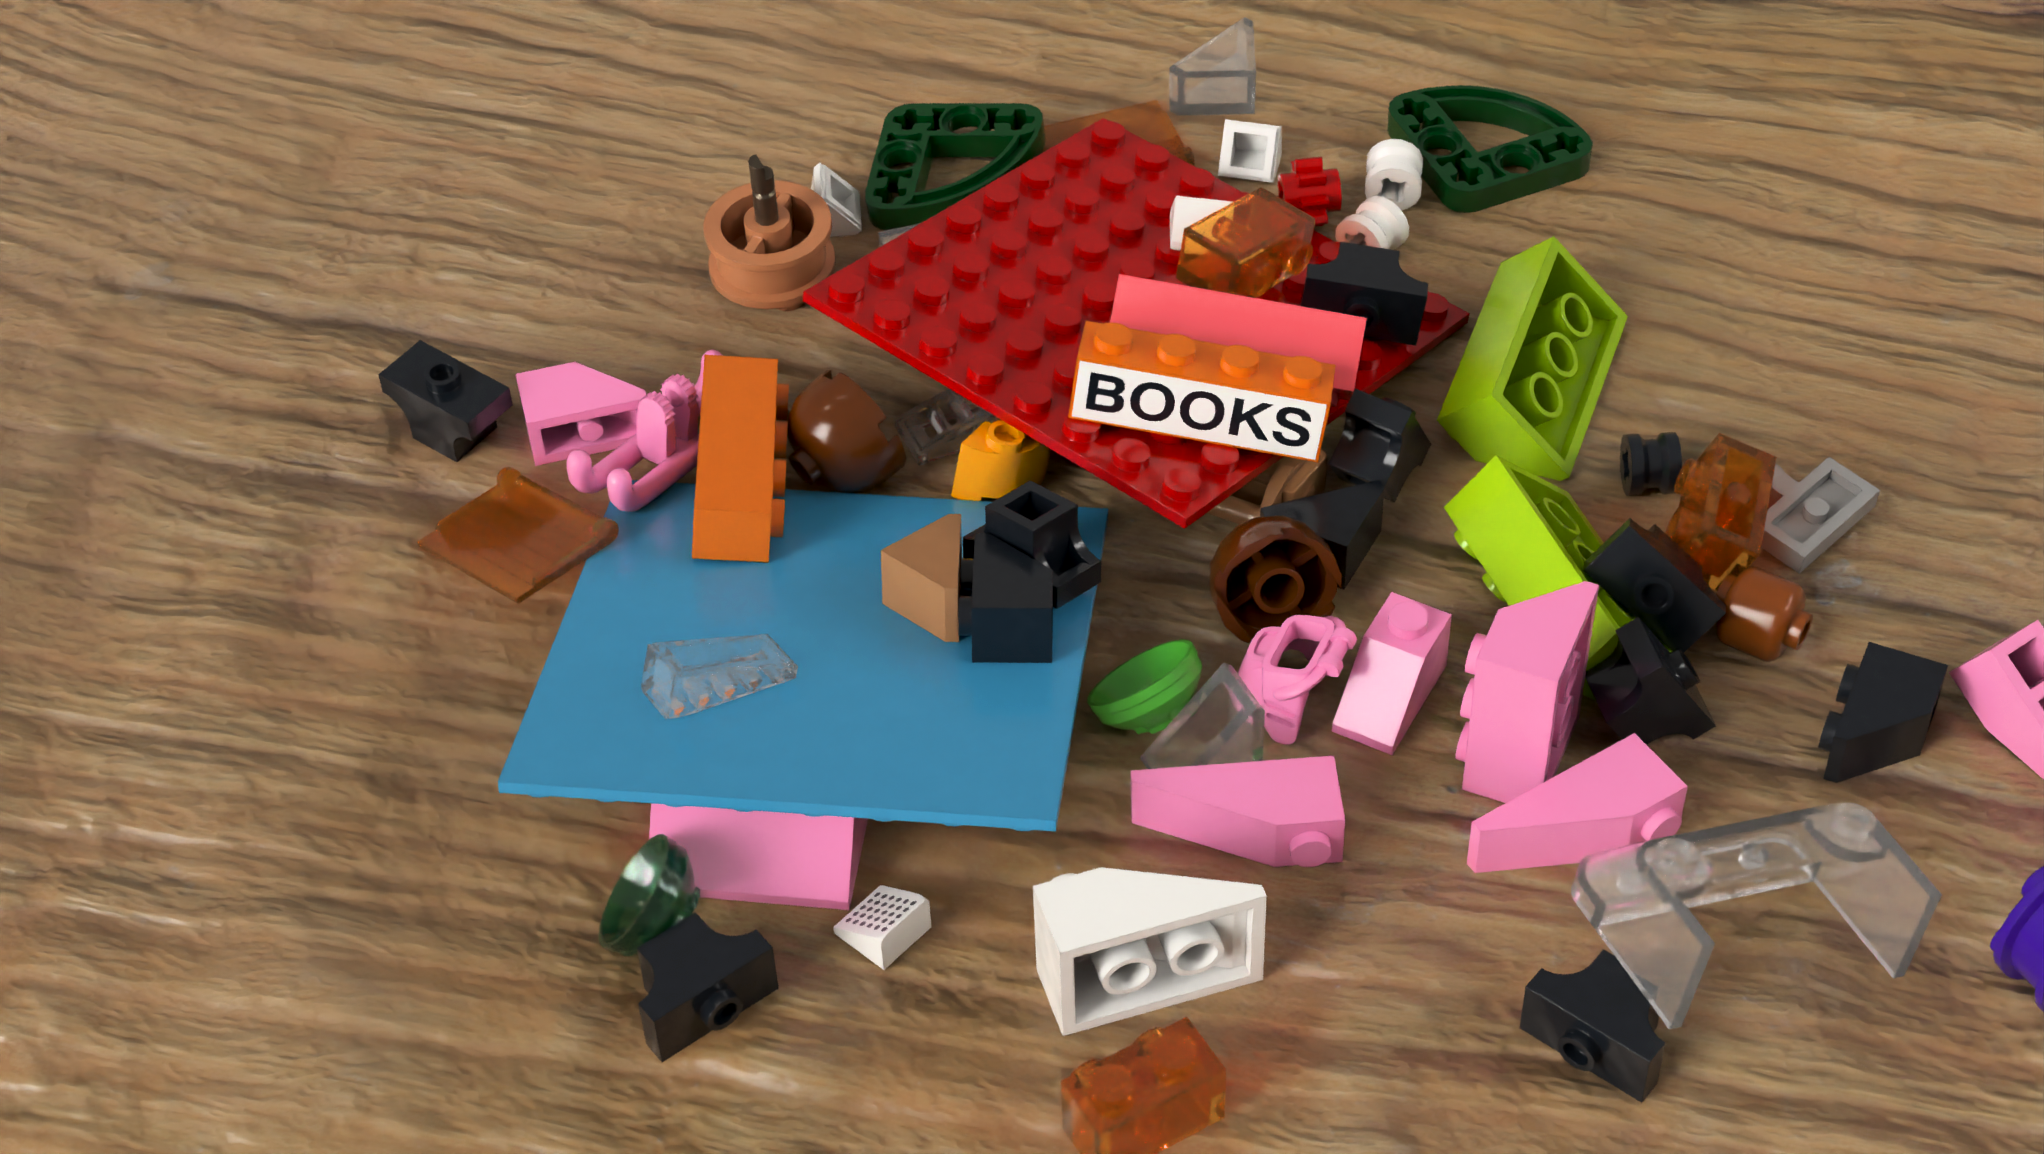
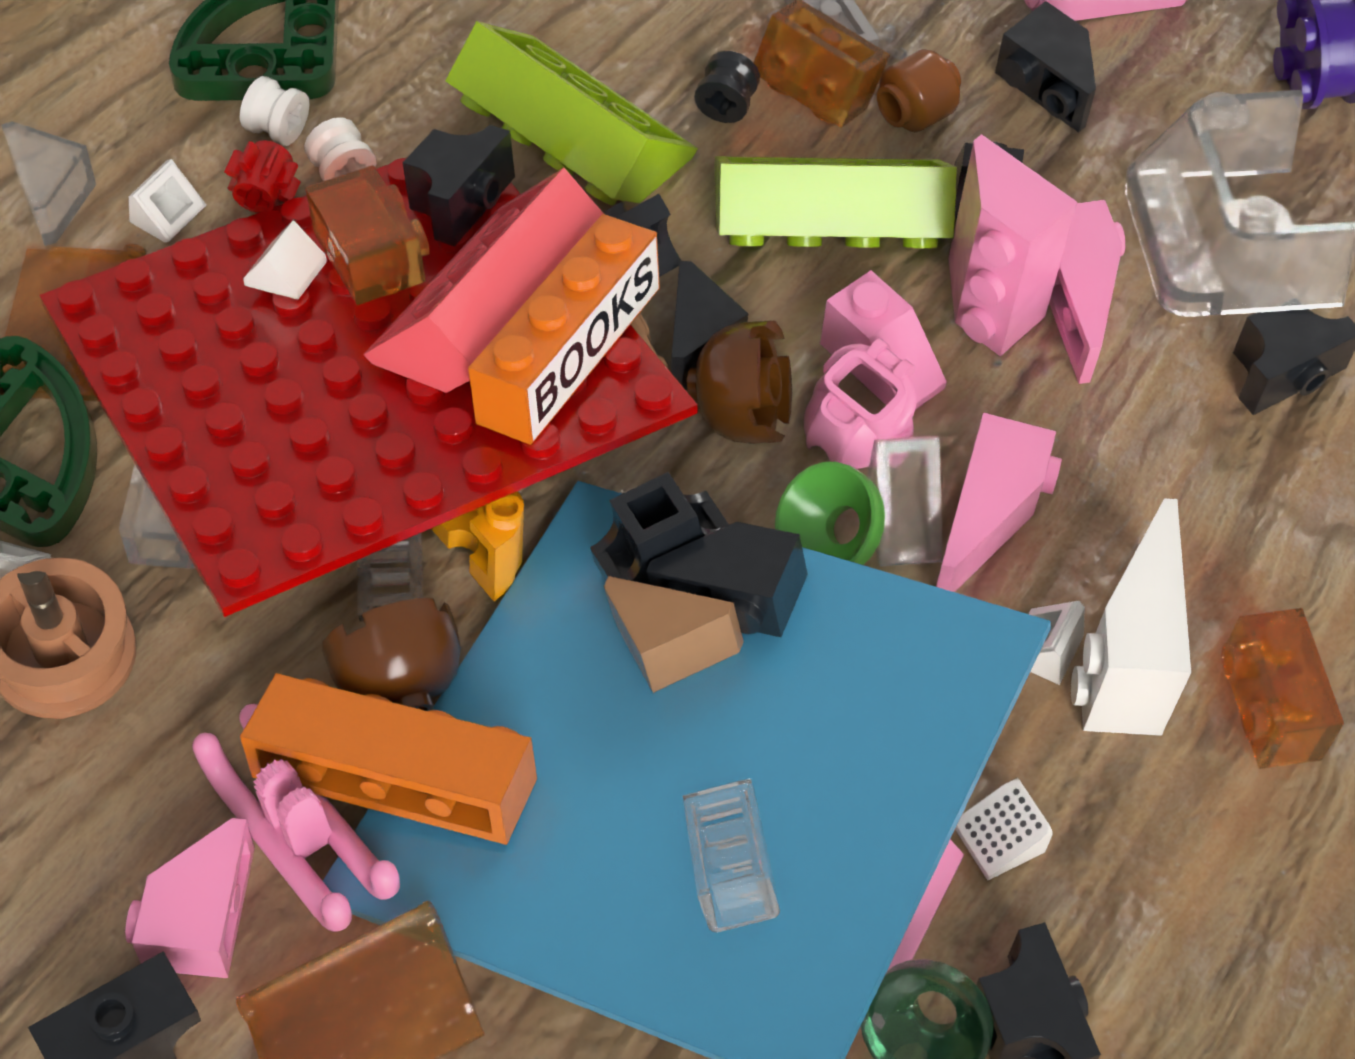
camera: 75 degrees left, 10 degrees up
black brick [1583,518,1726,652] -> none

